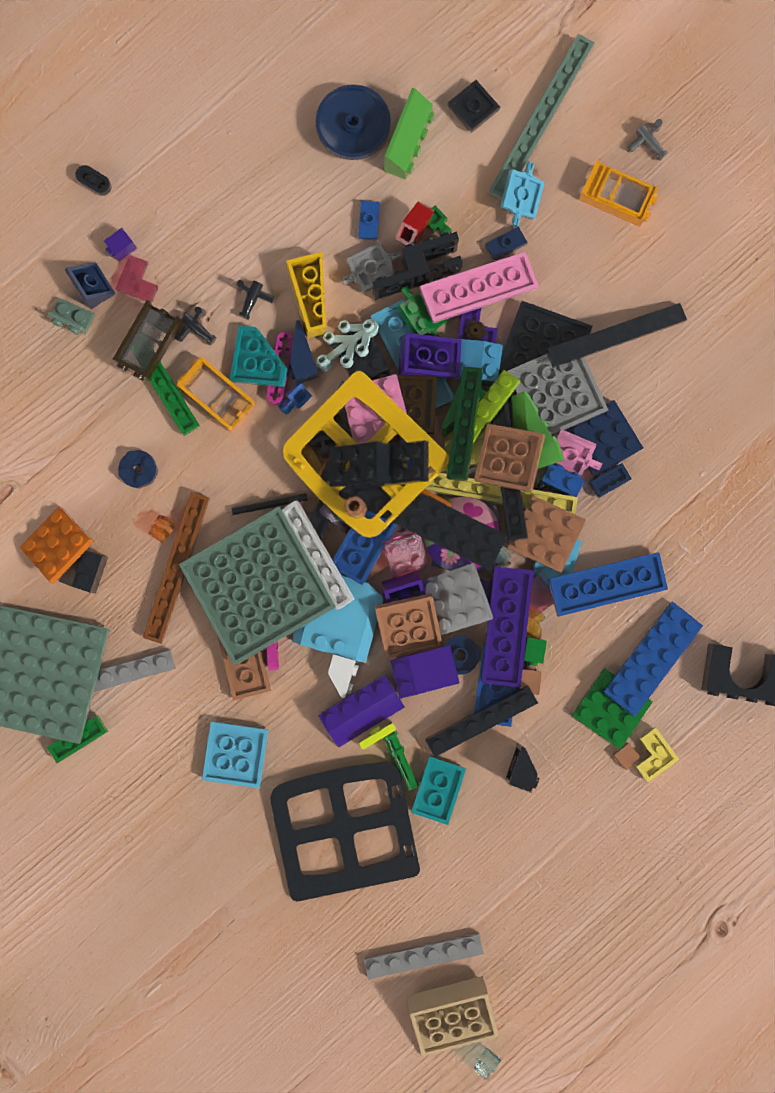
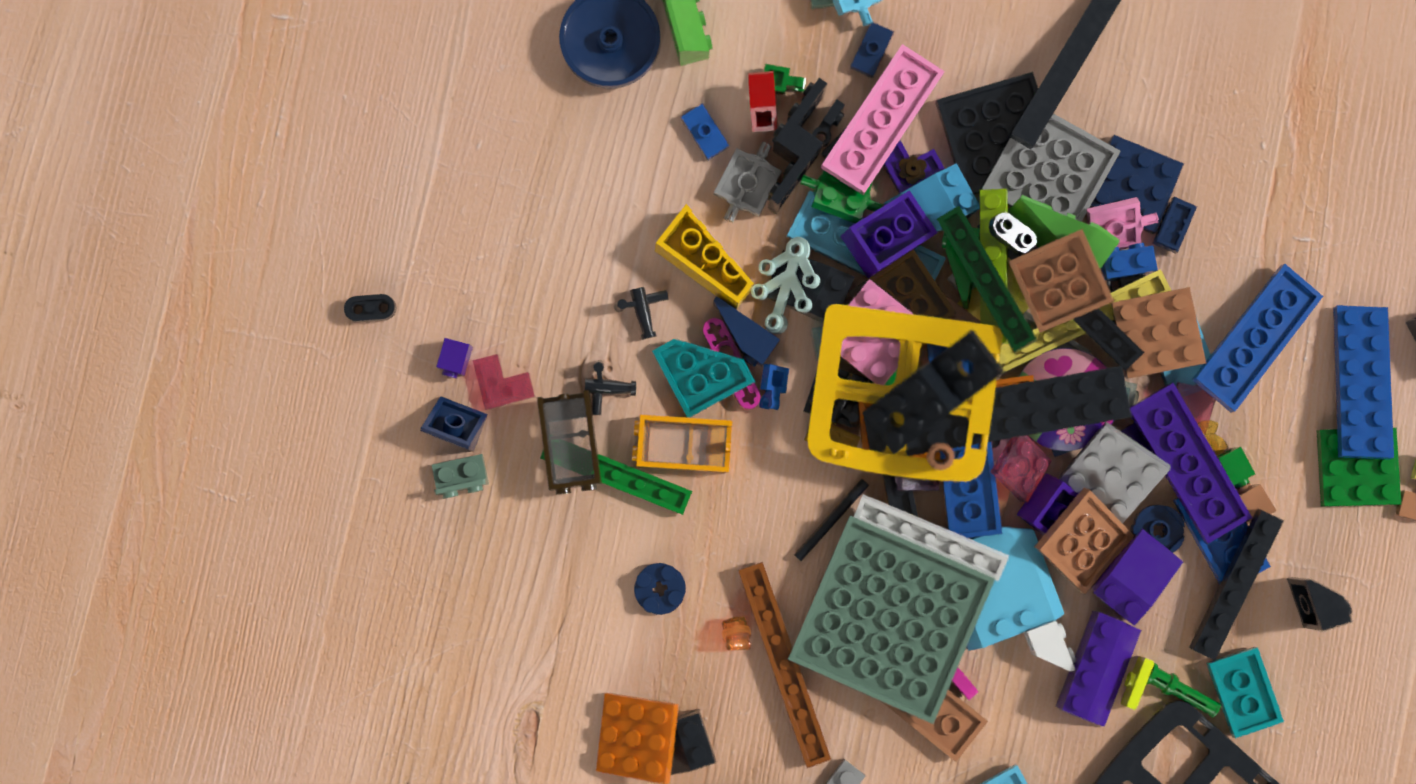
camera: 40 degrees left, 0 degrees up
none -> plate [989,213,1036,255]

